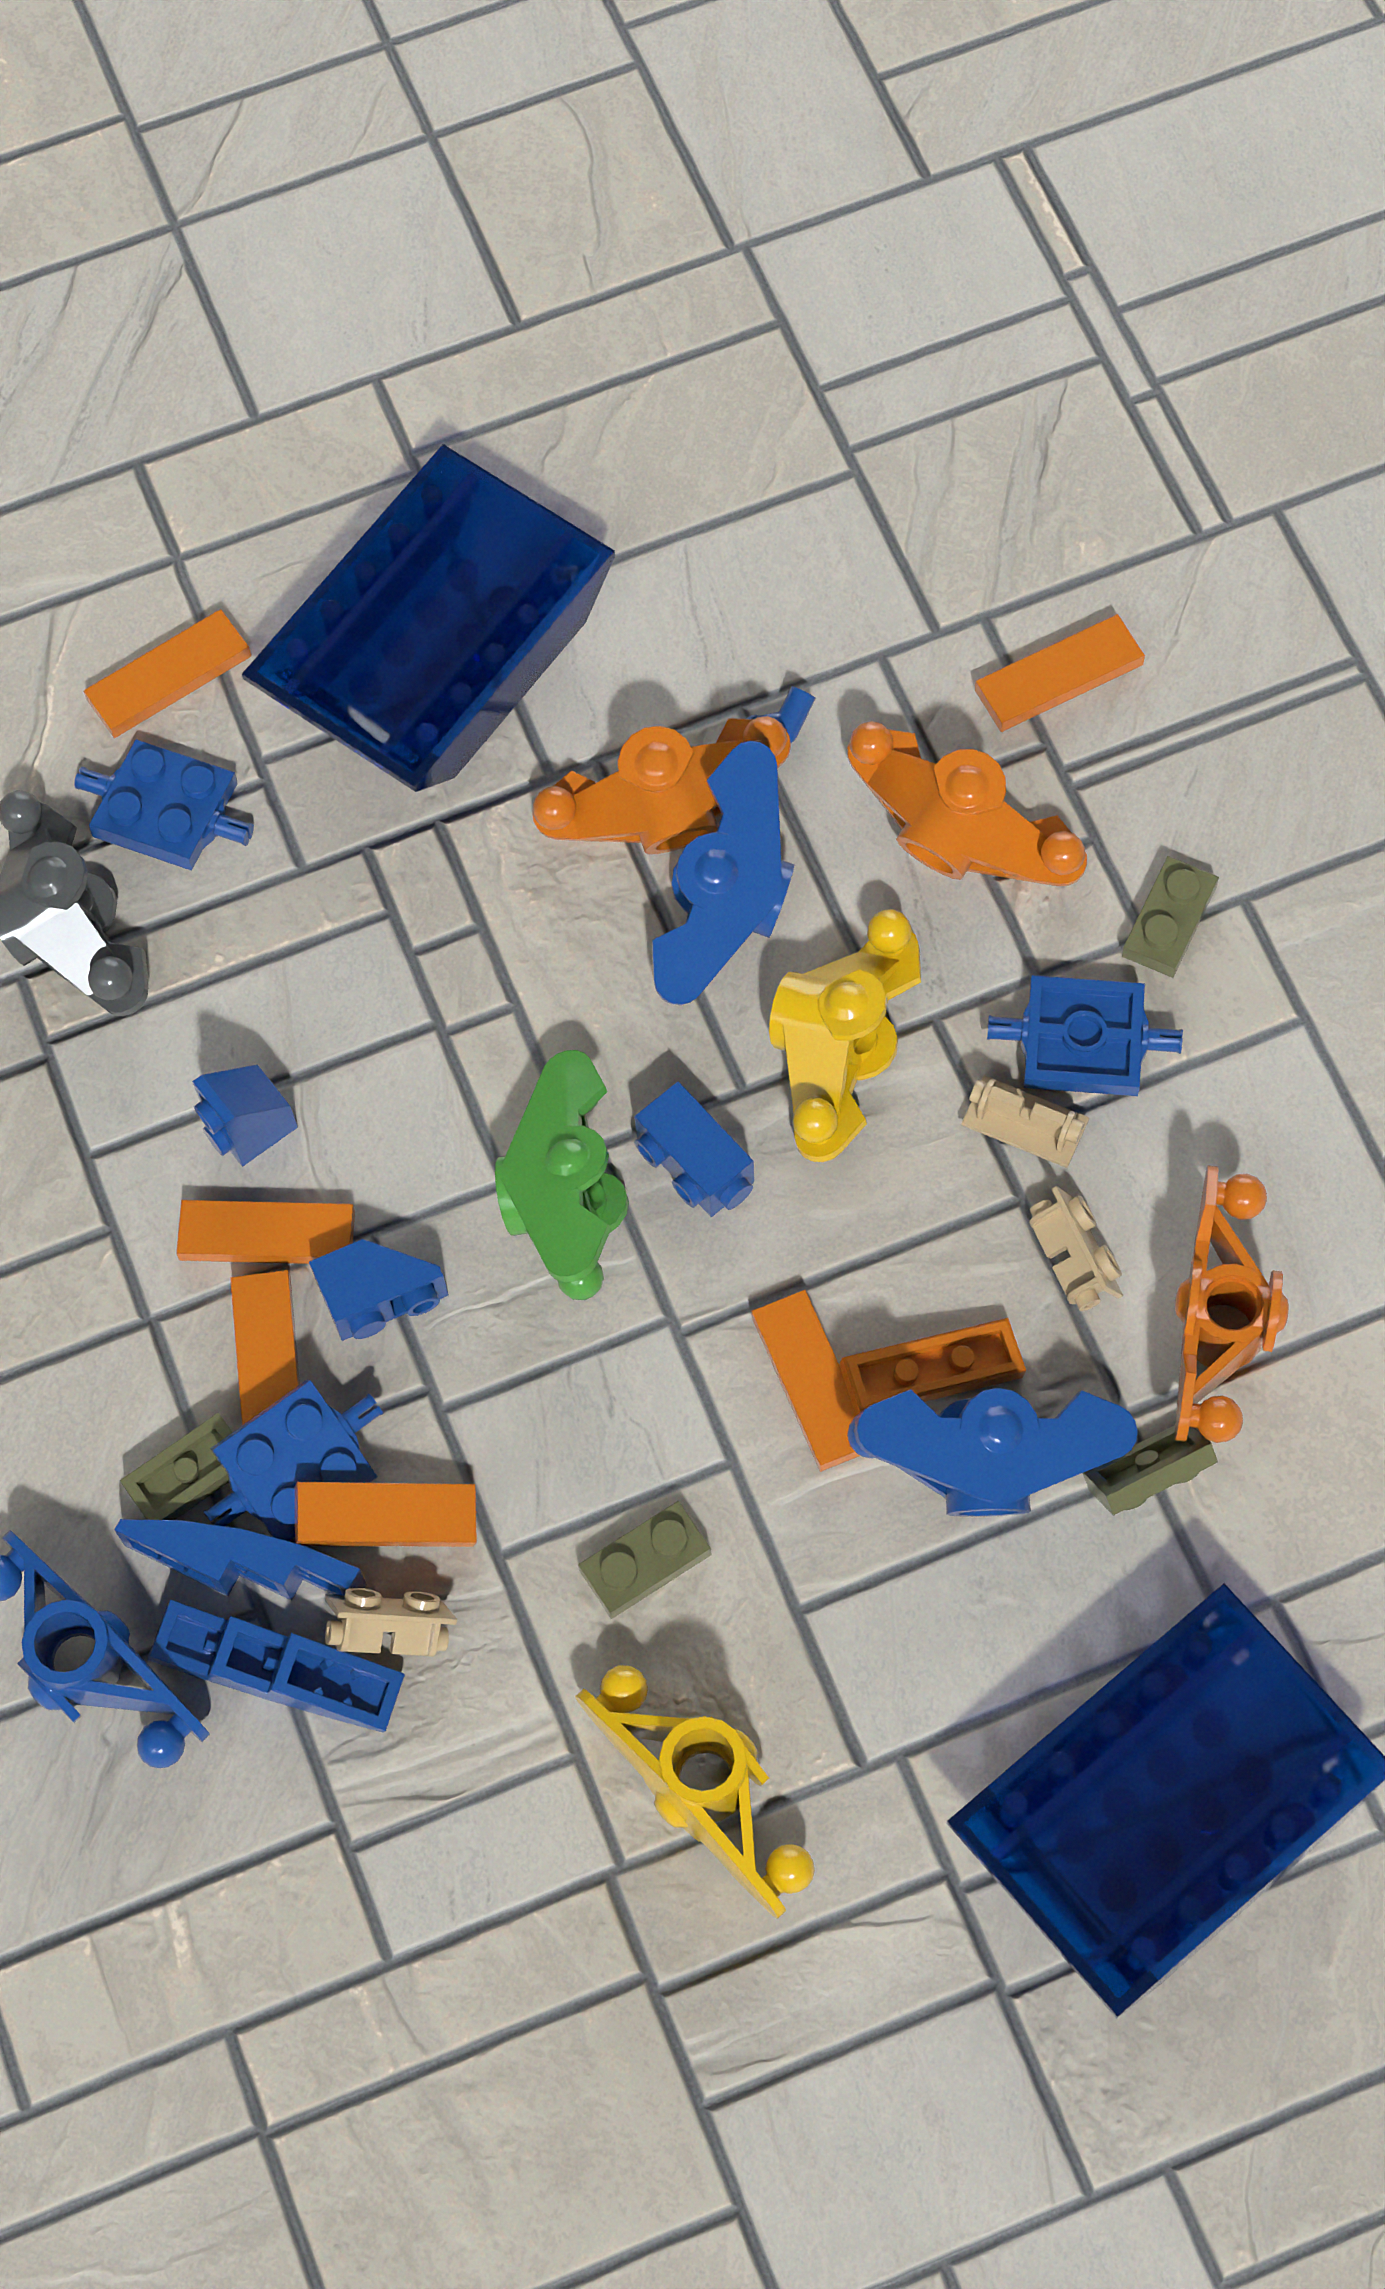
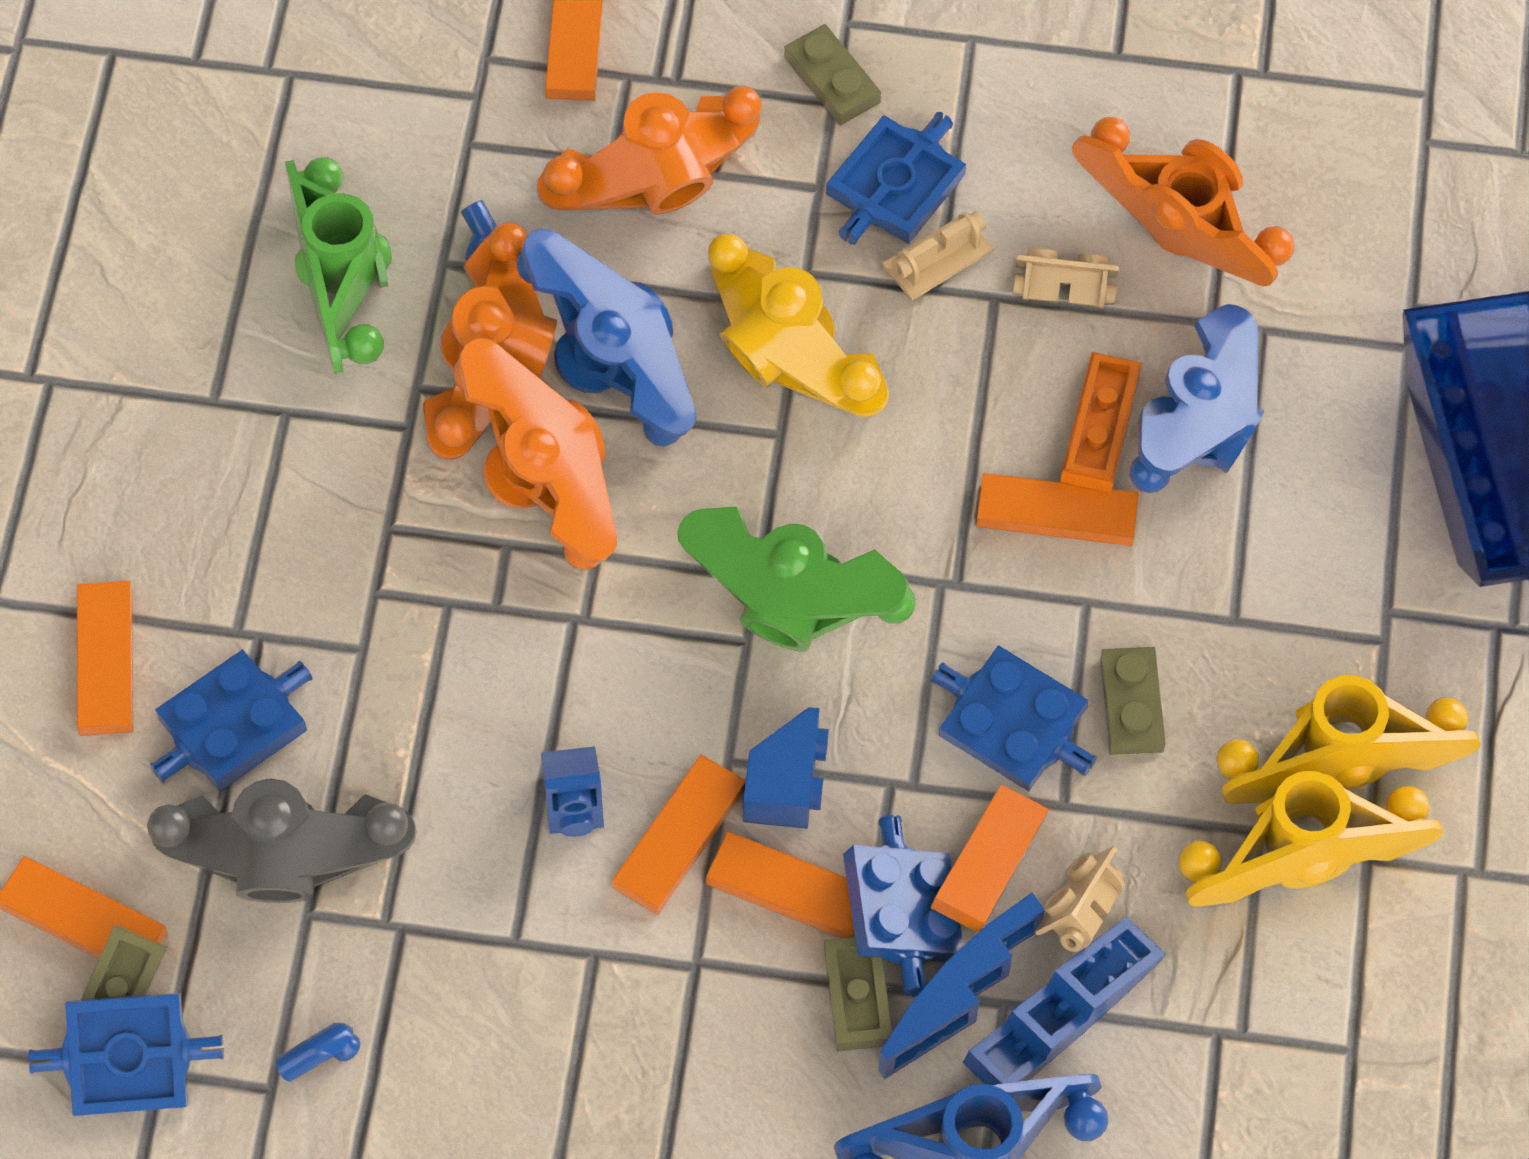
camera: 65 degrees left, 5 degrees down
clear blue slope [242,444,615,792] -> none
blue brick [634,1081,754,1217] -> none
olive plate [1083,1425,1218,1516] -> none
none -> bright green piece [285,157,392,374]
none -> orange piece [454,338,617,570]
none -> blue plate [931,645,1097,792]
none -> yellow piece [1178,771,1444,906]

